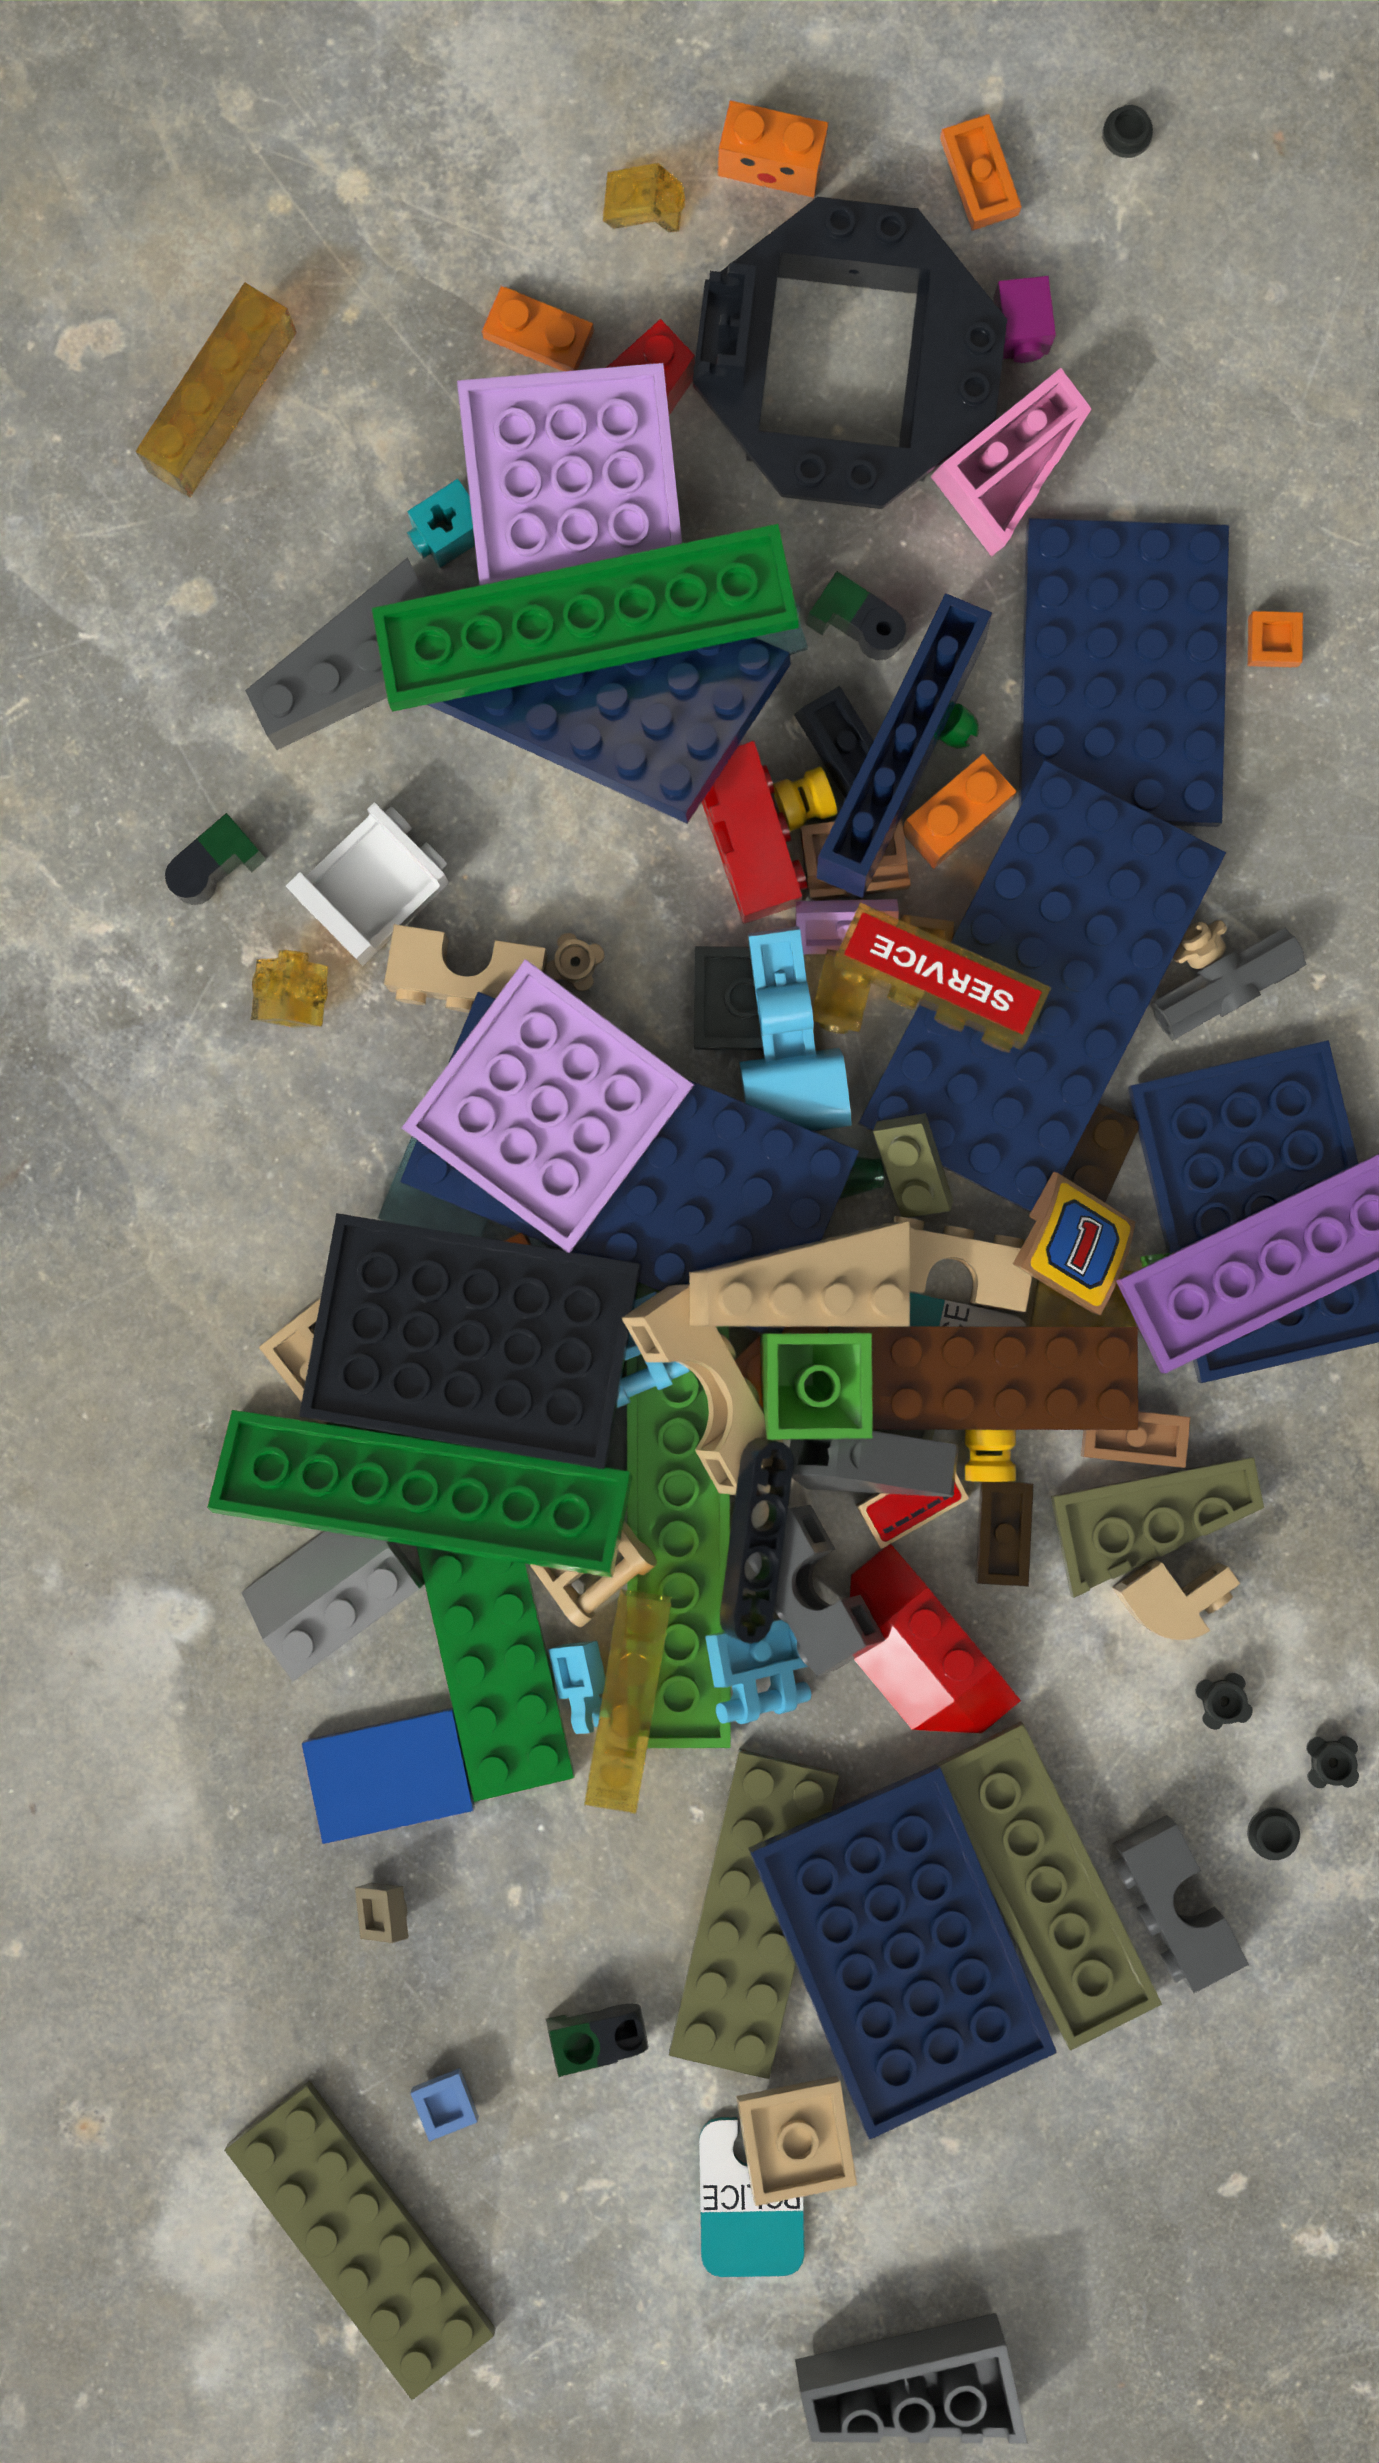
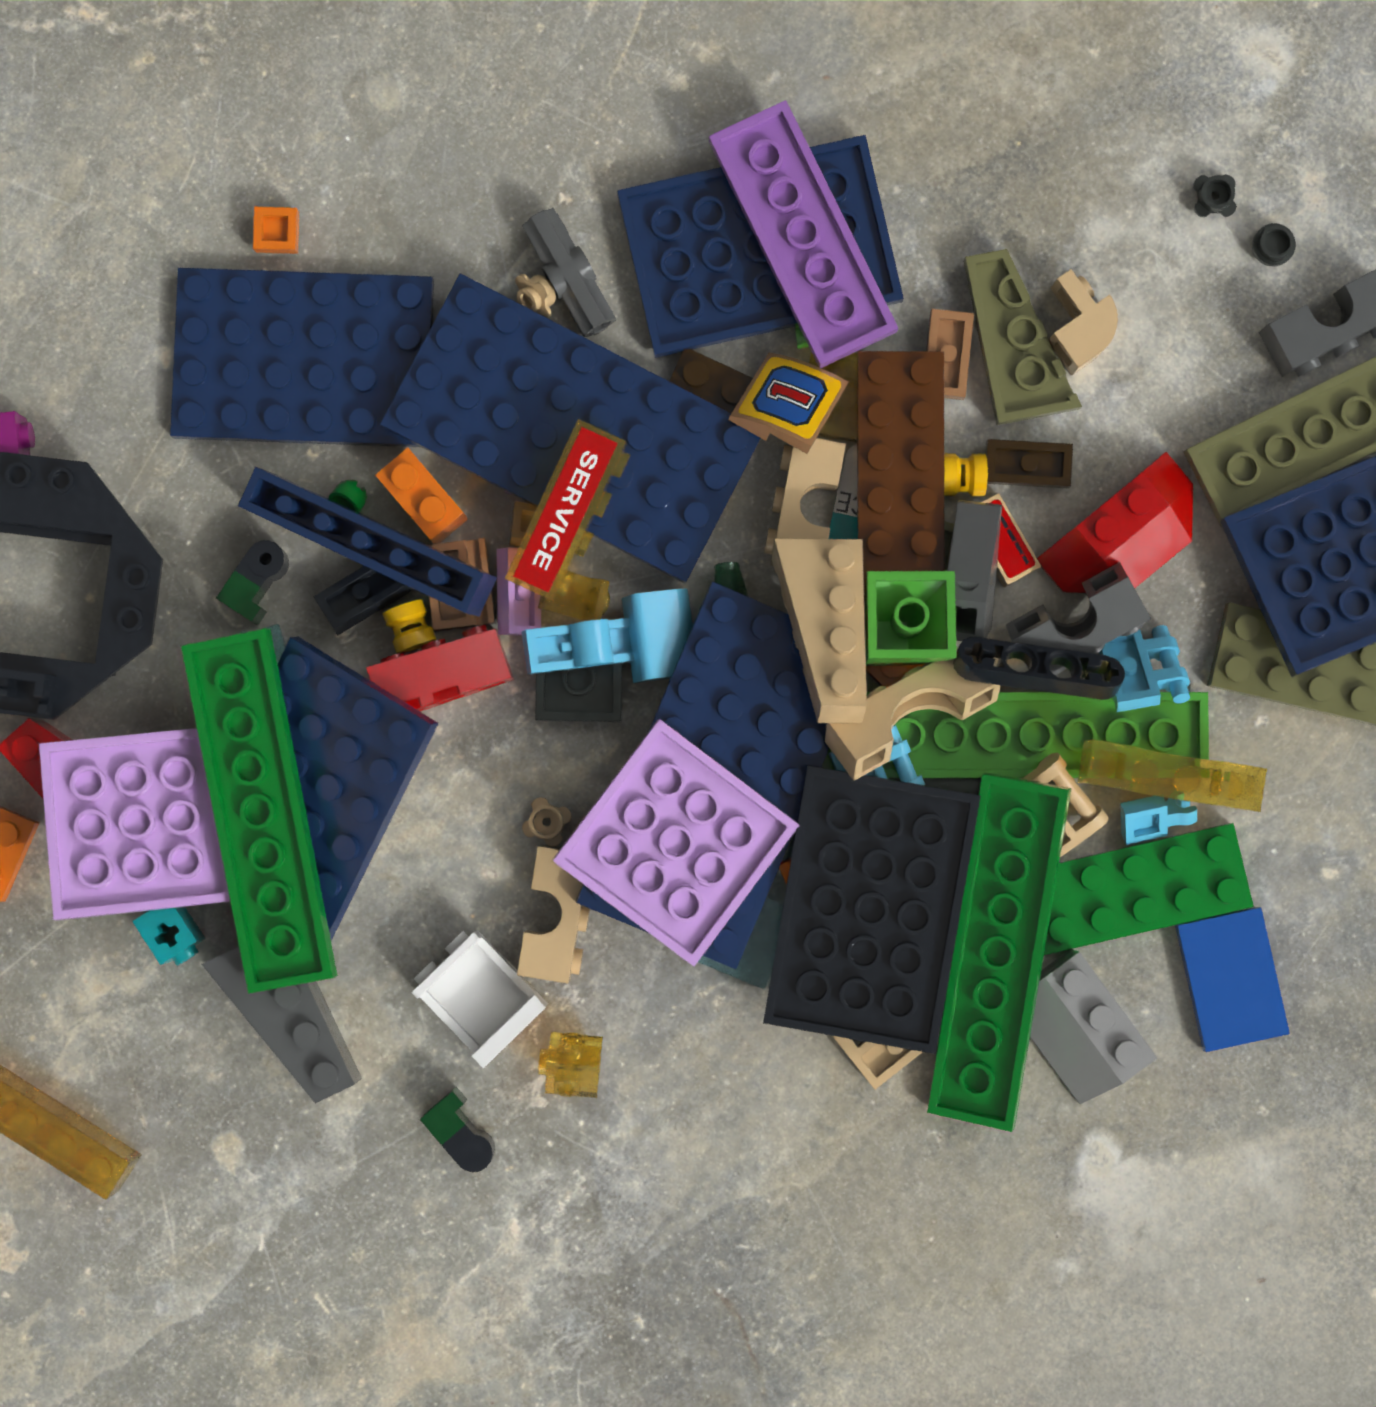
camera: 90 degrees left, 0 degrees up
dark tan plate [355,1883,408,1943] -> none
olive plate [873,1113,954,1218] -> none
bright pink wedge [931,368,1092,557] -> none
pearl dark grey plate [1195,1672,1253,1730] -> none

